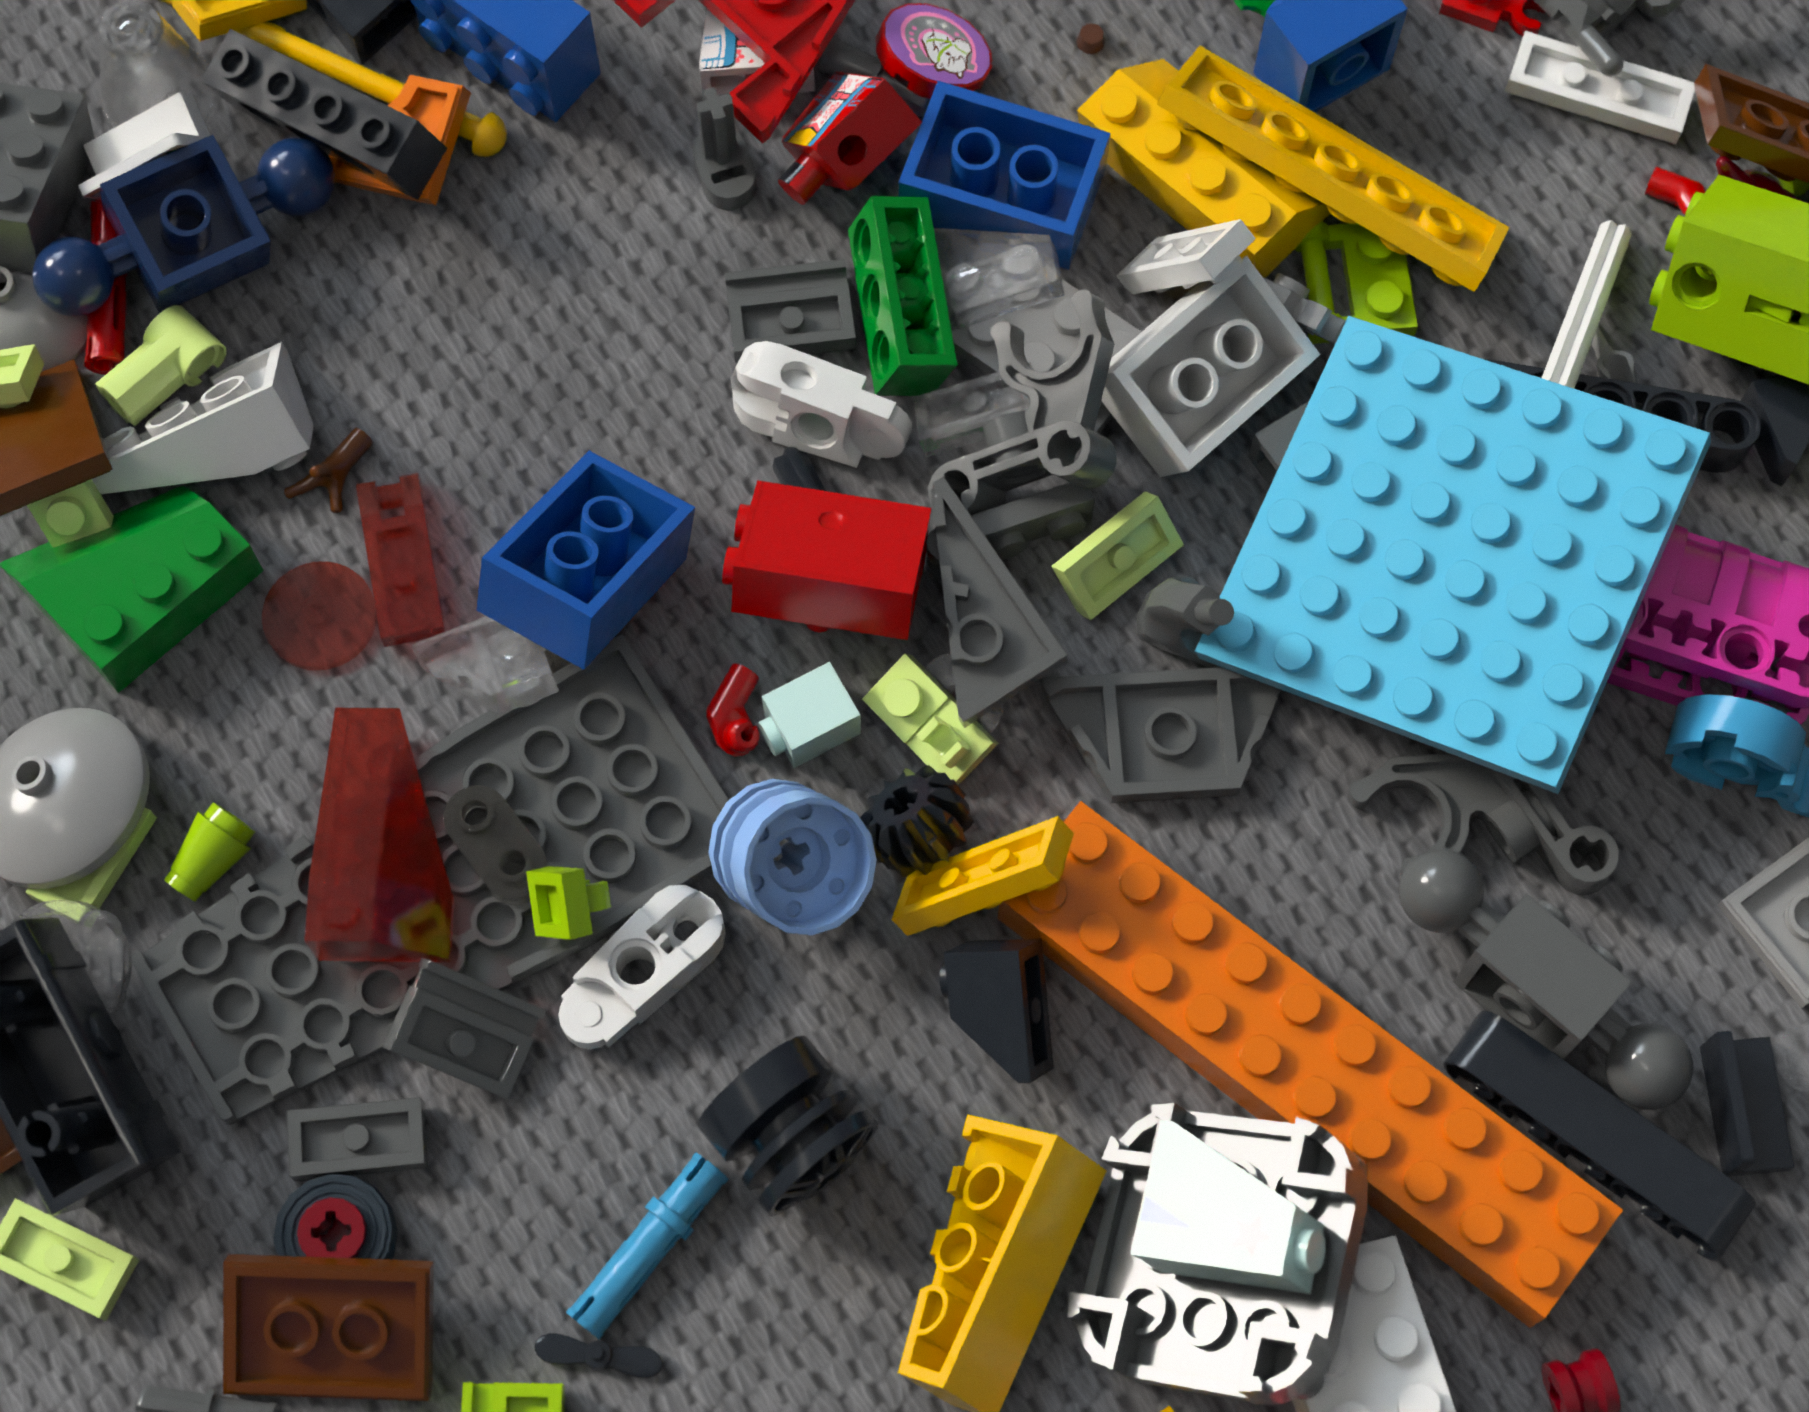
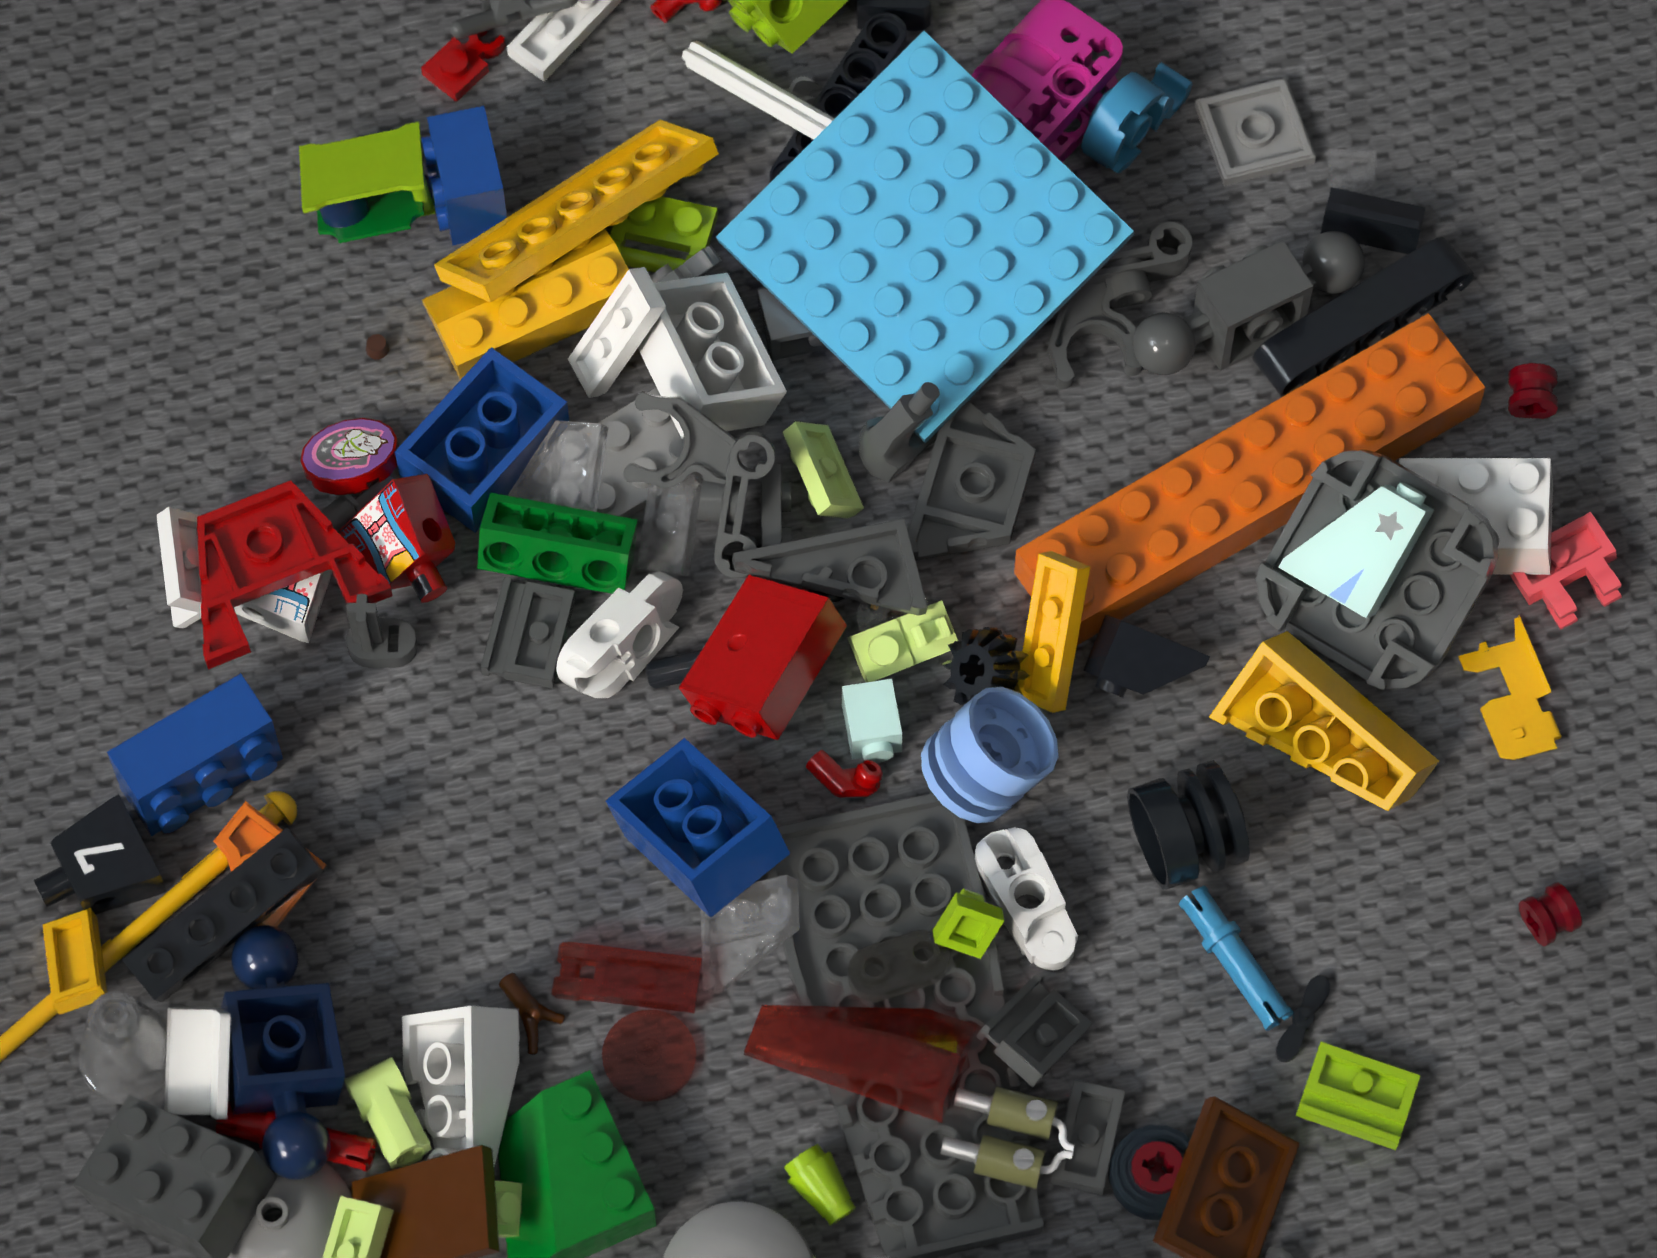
camera: 70 degrees left, 5 degrees down
none -> olive piece [941,1086,1075,1189]

